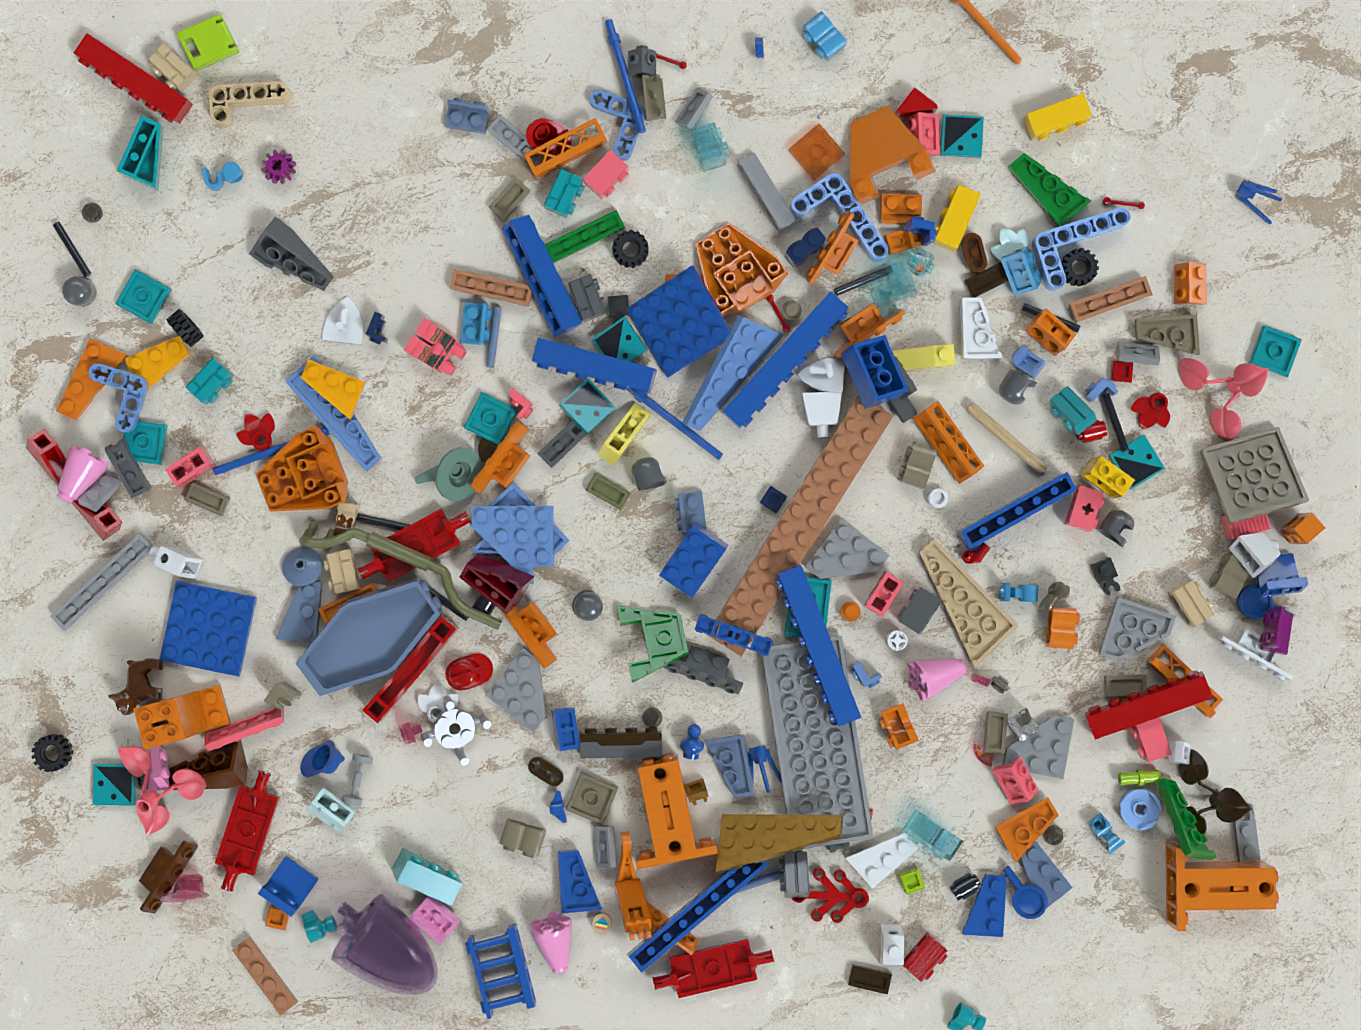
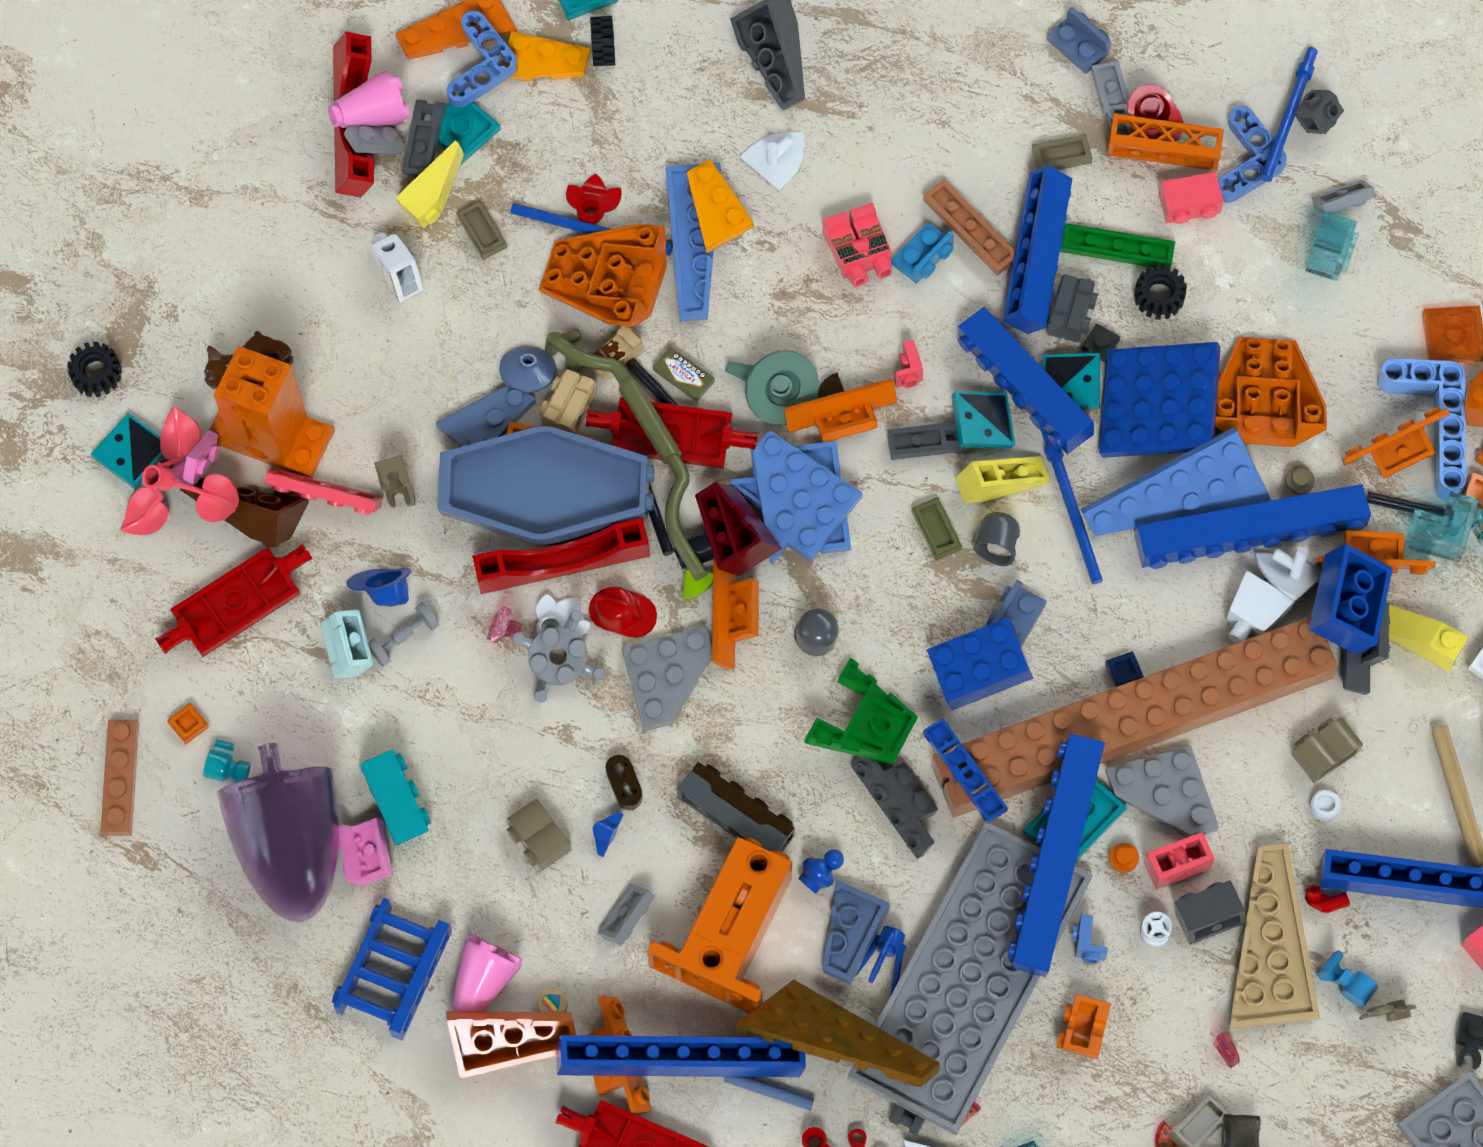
camera: 45 degrees right, 20 degrees down
light grey plate [50,533,154,631] -> none
reddish brown bracket [139,840,198,914] -> none
blue plate [159,581,257,677] -> none
clear pink piece [159,874,209,903] -> none
coral brick [165,447,216,487] -> none
teal brick [186,357,234,405] -> none
blue bracket [257,856,318,917] -> none
dark blue bracket [365,312,388,345] -> none
teal tile [464,392,518,445] -> none
sand blue bar [486,307,502,368] -> none
teal brick [543,169,585,218] -> none
blue hinge [551,707,580,751] -> none
blue wing [558,849,603,914] -> none
dark tan tile [566,772,618,825] -> none
orange hinge [615,831,651,941] -> none
dark tan hinge [642,74,666,121] -> none
clear smoke plate [642,707,663,728] -> none
red hinge [650,49,687,69] -> none
pearl gold tile [684,778,709,805] -> none
light grey fence [737,153,796,232] -> none
blue tile [755,37,764,58] -> none
red hinge [766,294,790,332] -> none
dark grey brick [778,852,810,898] -> none
dark blue brick [784,227,826,267] -> none
bright pink cone [907,658,966,701] -> none
orange fence [913,401,984,484] -> none
clear smoke plate [990,675,1010,694] -> none
orange brick [1046,606,1080,649] -> none
none -> light yellow slope [396,141,464,229]
none -> orange wedge [446,1011,577,1079]
none -> tile [653,346,715,402]
none -> lime tile [682,569,713,600]

